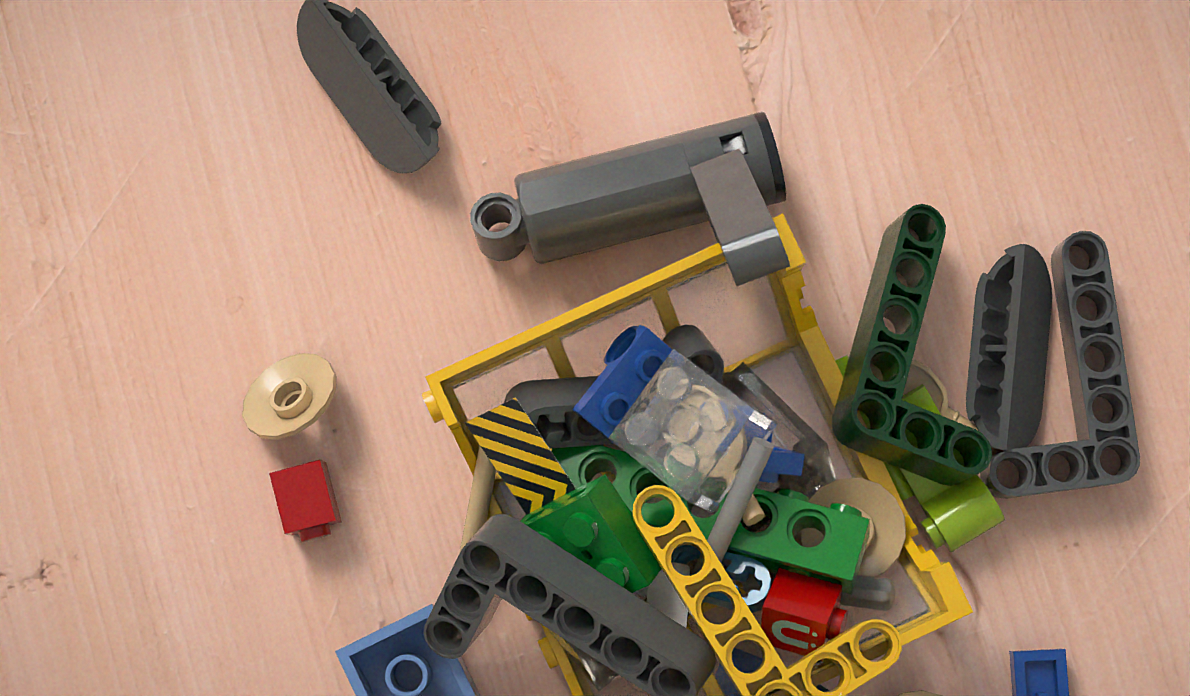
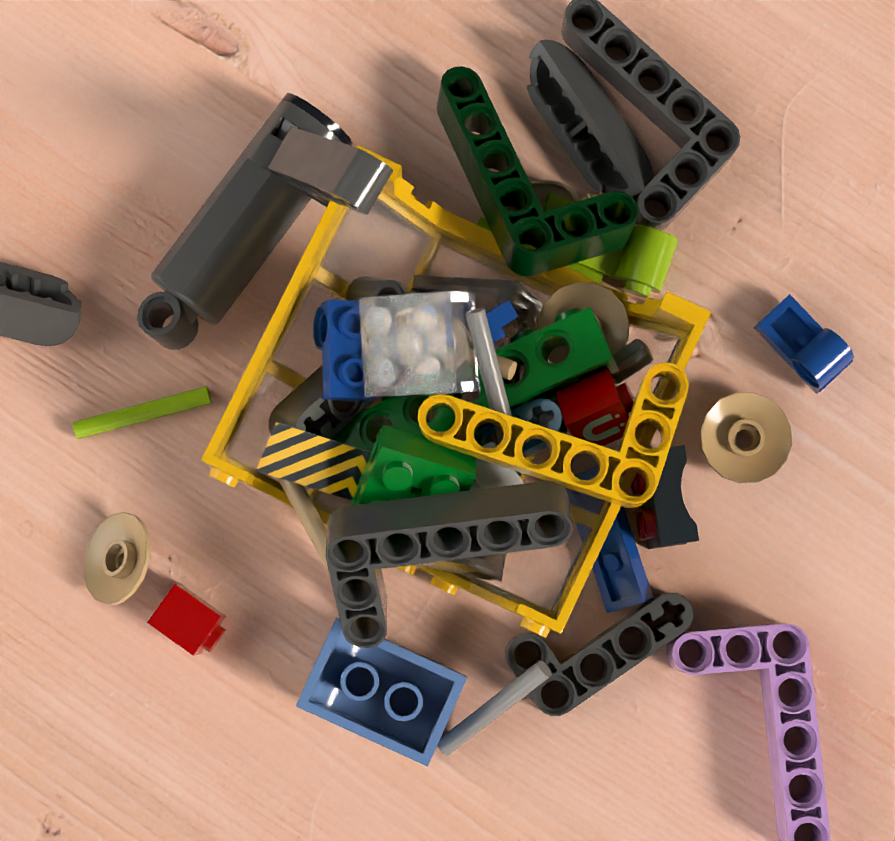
camera: 45 degrees left, 0 degrees up
none -> lime piece [72,386,212,439]

